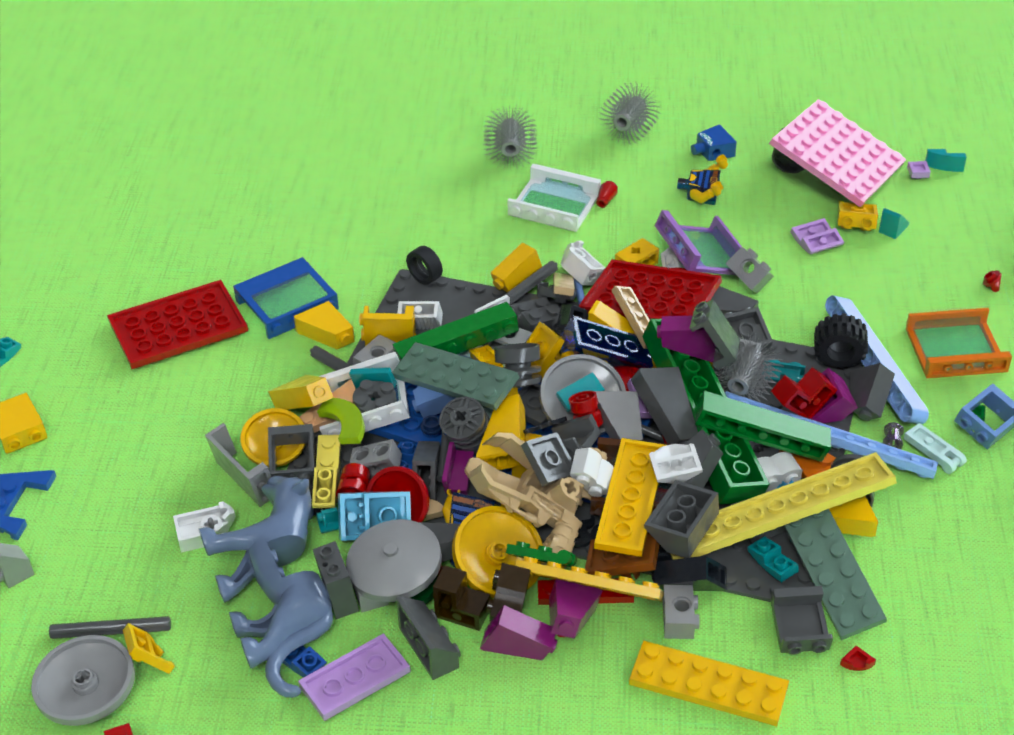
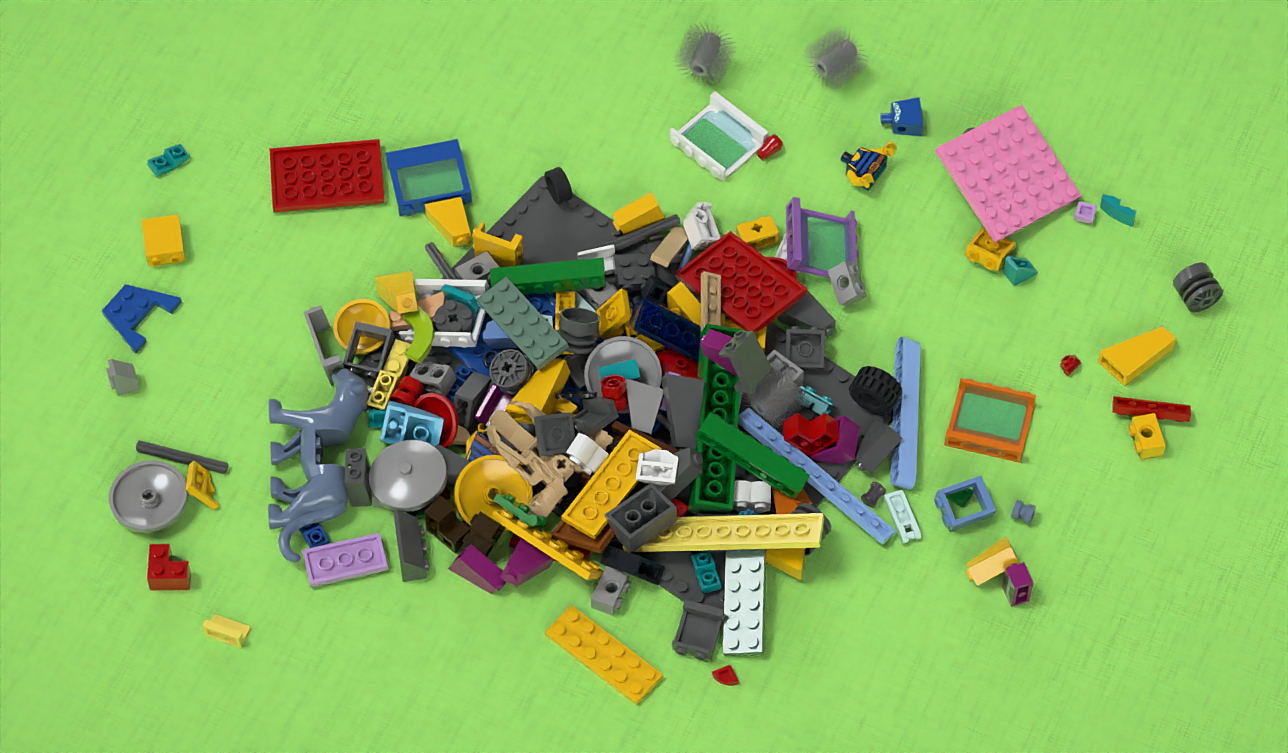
camera: 20 degrees right, 15 degrees up
white piece [173,501,236,553] -> none
white brick [397,301,443,330] -> none
lavender slope [790,218,845,255] -> none

